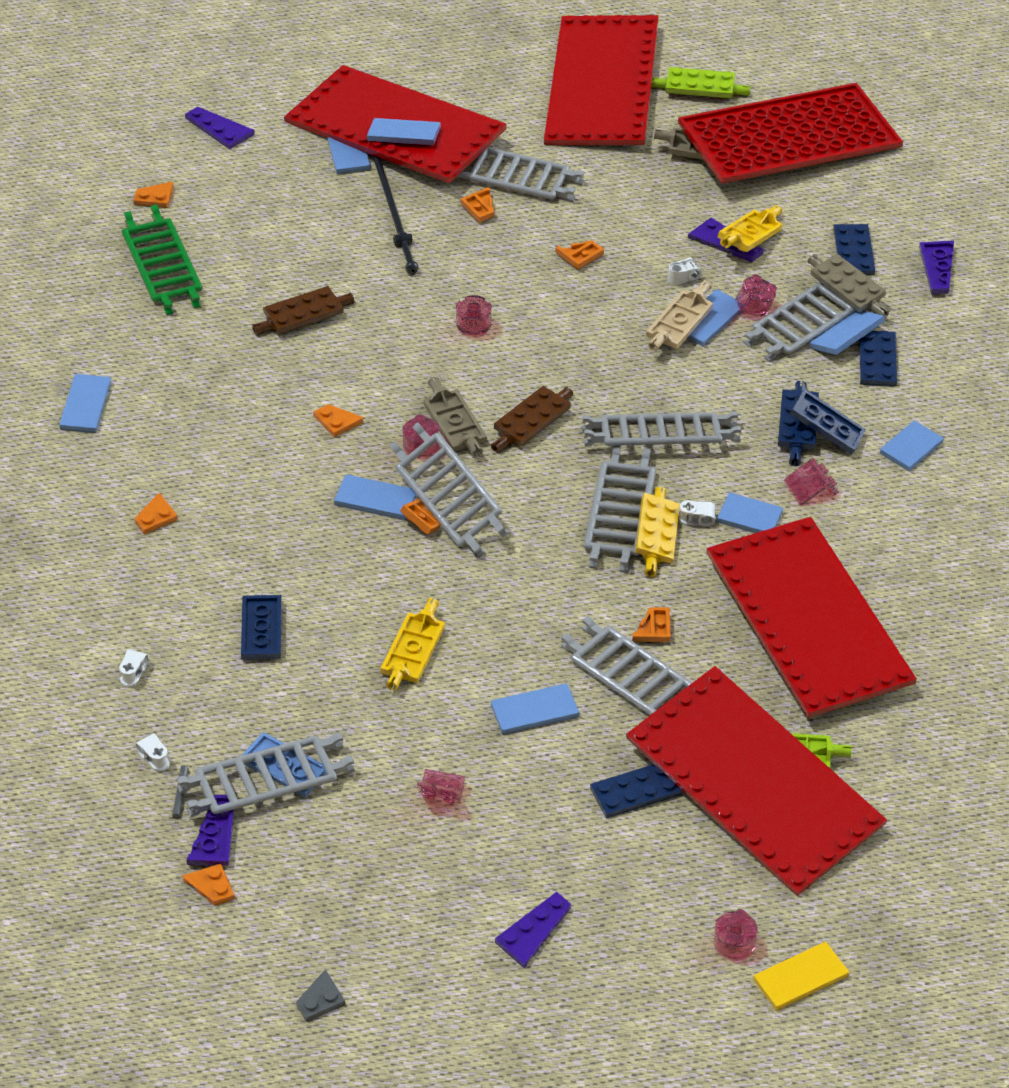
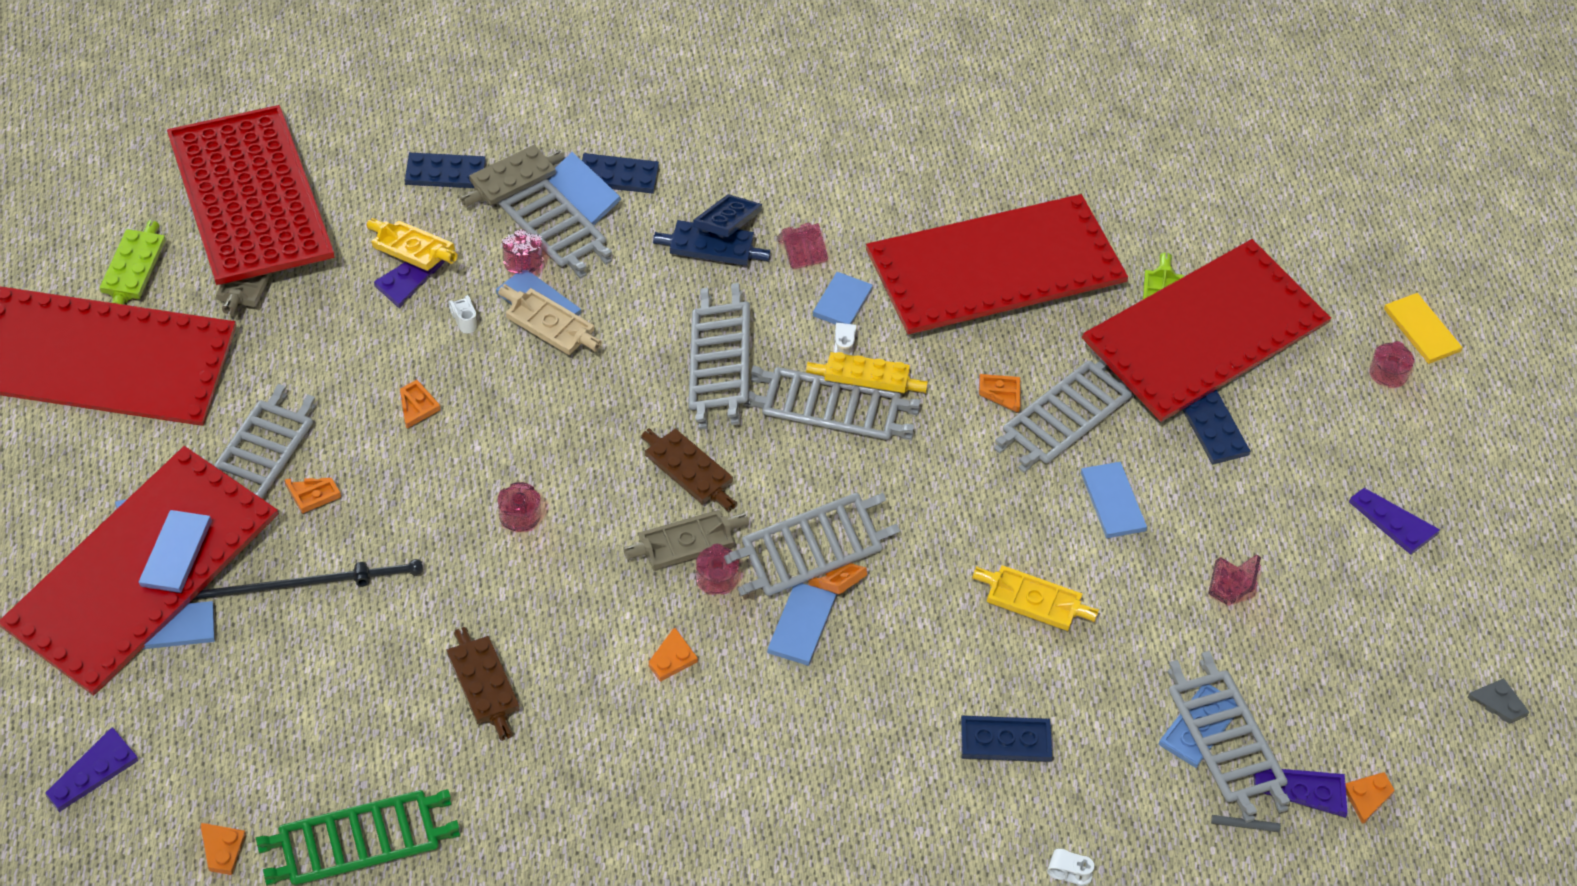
camera: 90 degrees left, 5 degrees up
orange wing [135,493,178,534] -> none
white piece [135,733,170,772] -> none
medium blue tile [880,420,944,471] -> none
dark purple wing [919,240,954,294] -> none

